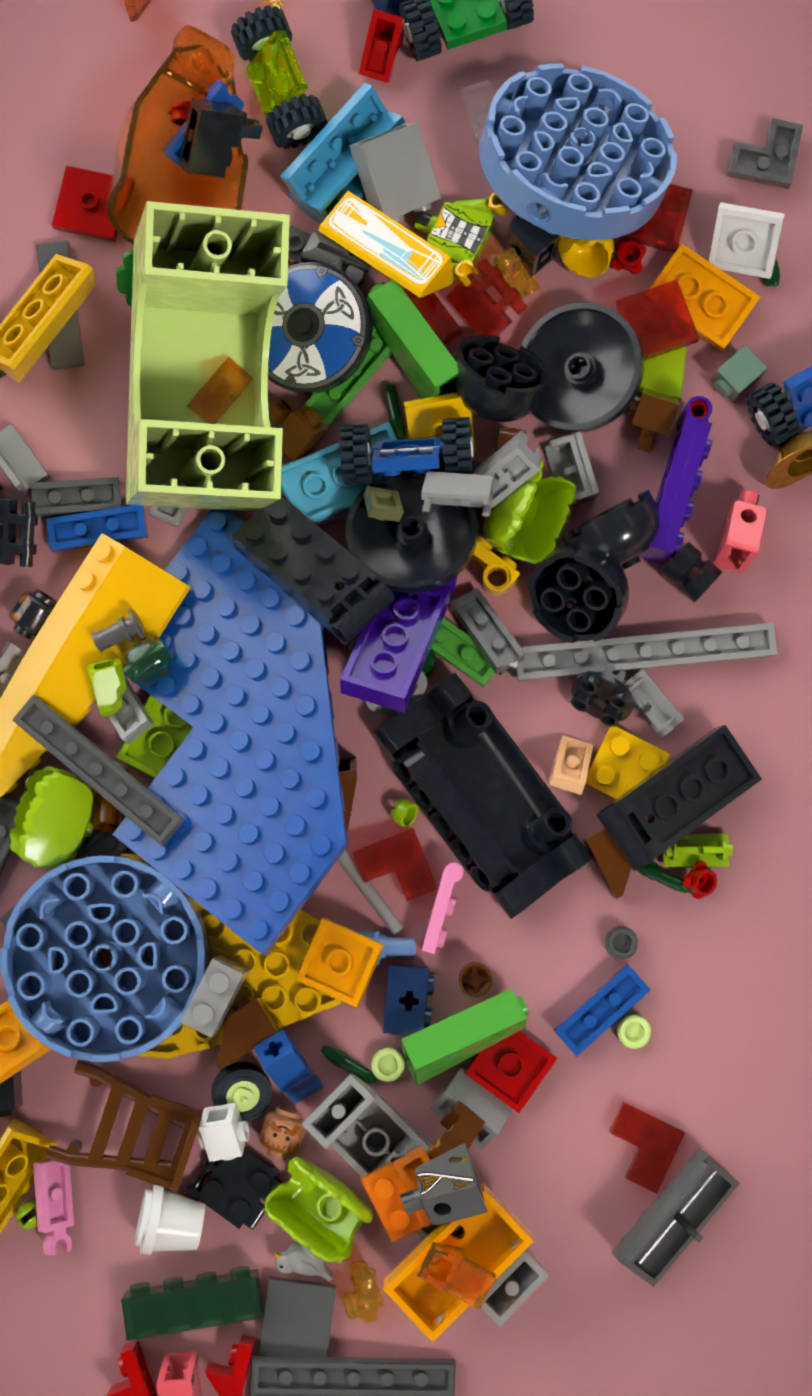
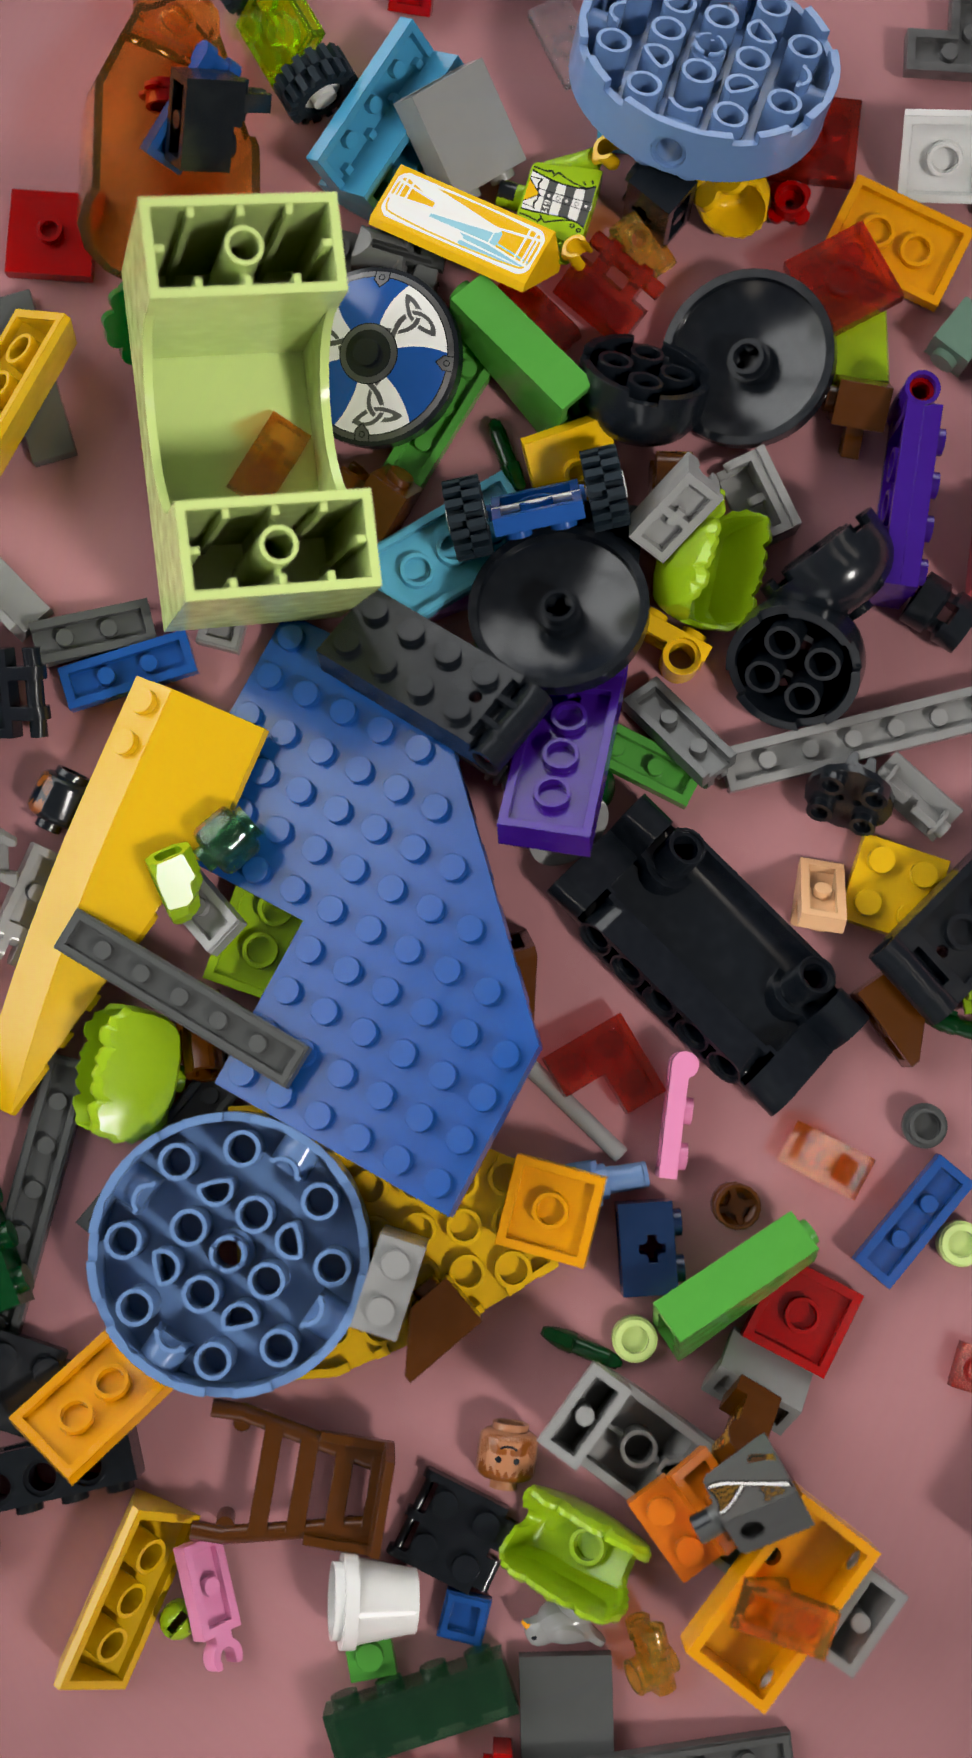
camera: 10 degrees left, 0 degrees up
dark grey pin [91,608,146,652] -> none
white brick [198,1103,250,1162] -> none
black wheel [211,1062,272,1122] -> none
blue piece [254,1029,323,1104] -> none
olive plate [363,486,404,522] -> none
lime hinge [389,799,418,828] -> none
light grey hinge [421,471,493,517] -> none
none -> bright green plate [346,1638,398,1683]
none -> blue tile [436,1585,492,1647]
none -> clear orange slope [777,1120,876,1201]

